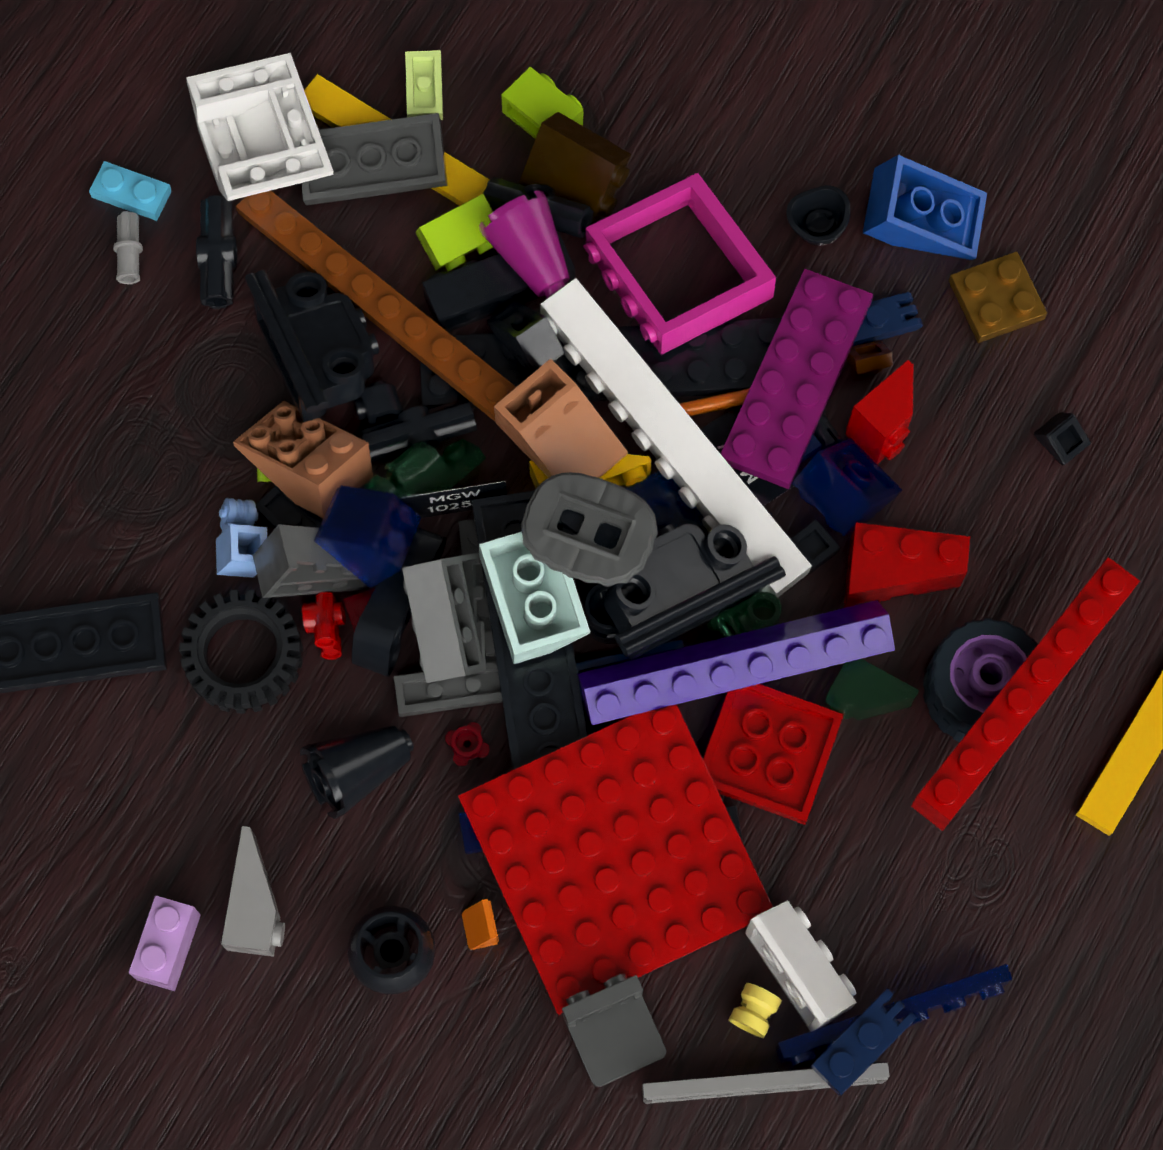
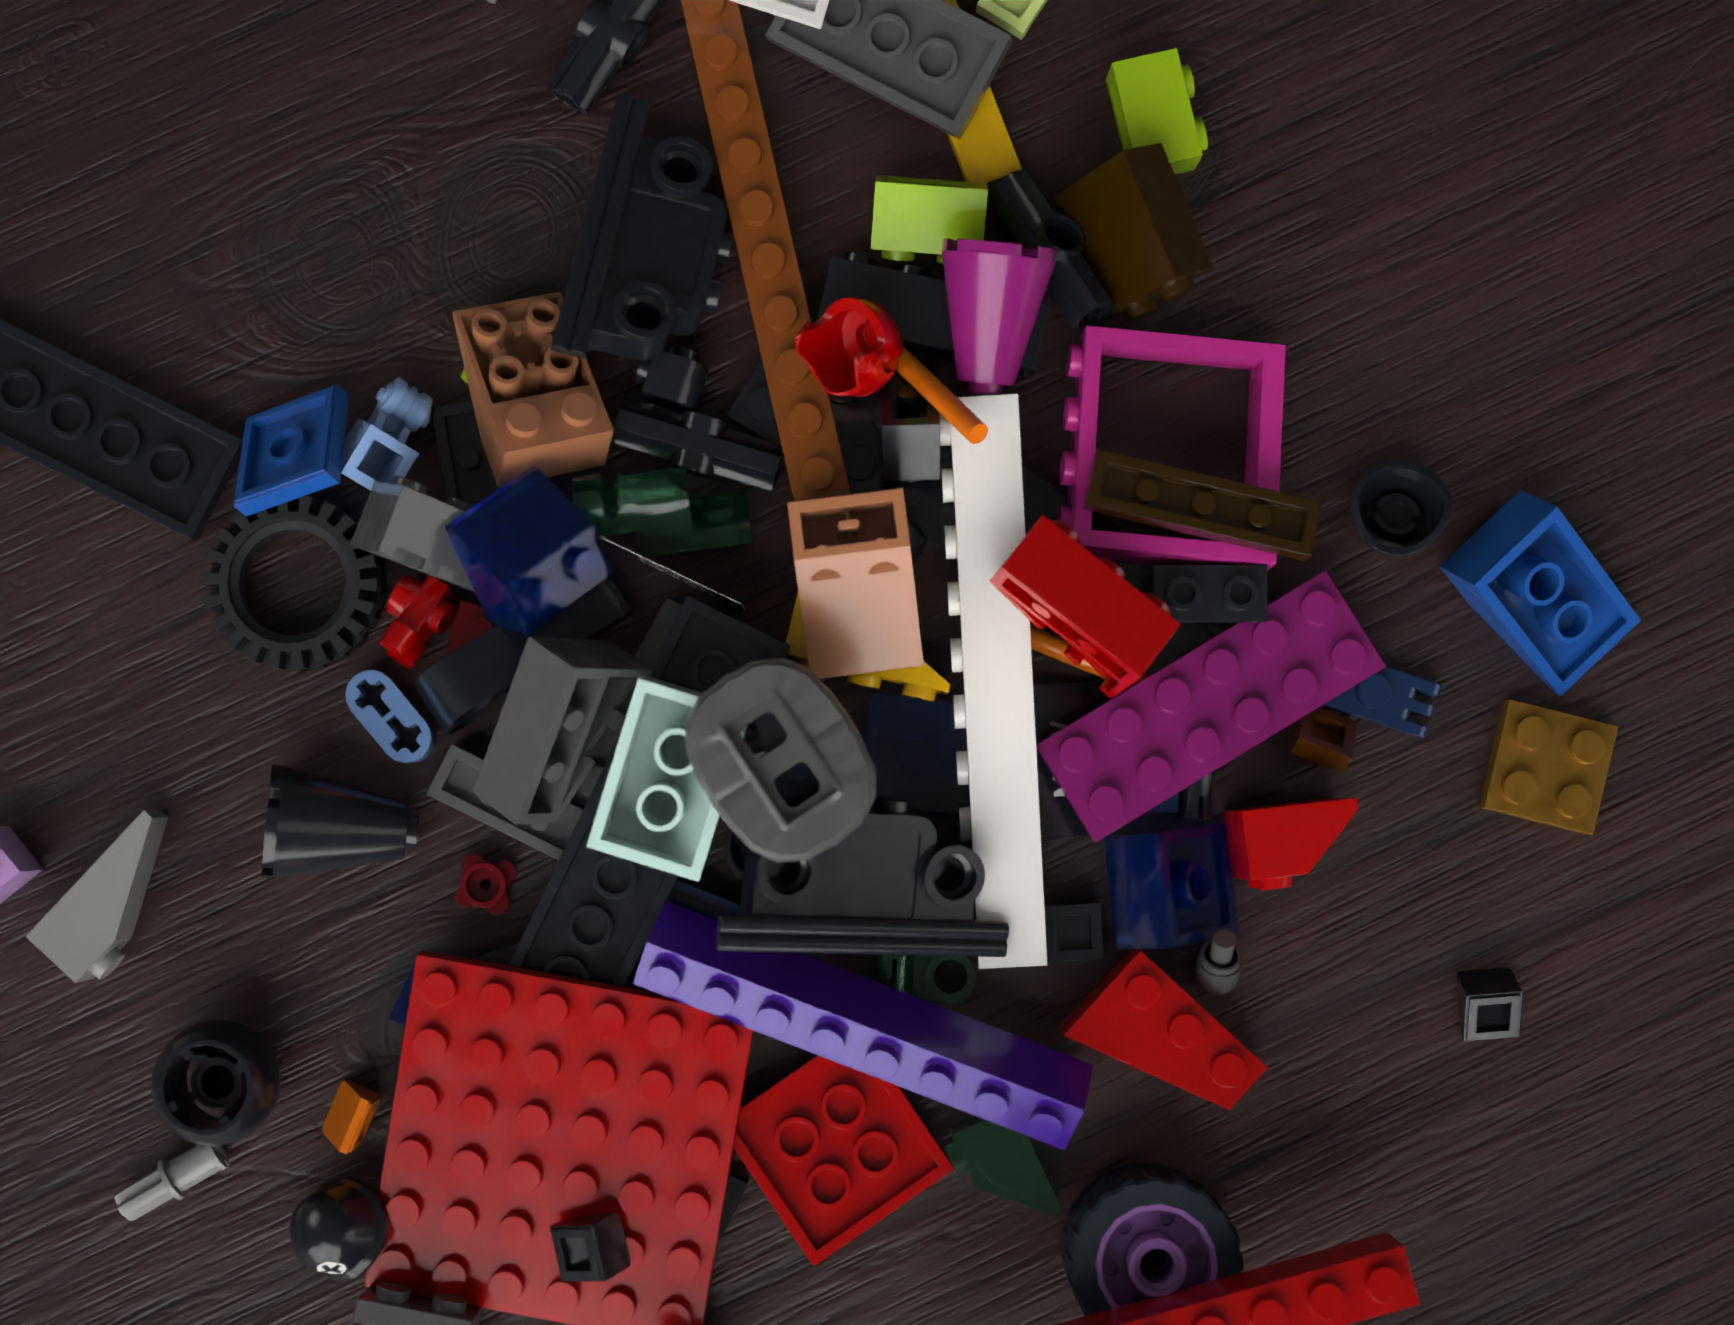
camera: 30 degrees right, 15 degrees up
none -> light grey axle [114,1145,230,1221]
none -> blue tile [233,384,349,516]
none -> black helmet [289,1178,389,1282]
none -> medium blue beam [345,670,436,763]
none -> black slope [550,1212,630,1282]
none -> red cap [795,297,903,397]
none -> orange bar [895,346,988,444]
none -> red wedge [990,515,1181,700]
none -> dark brown plate [1083,449,1321,561]
none -> black hinge [1148,565,1267,622]
none -> dark grey cylinder [1194,930,1243,995]

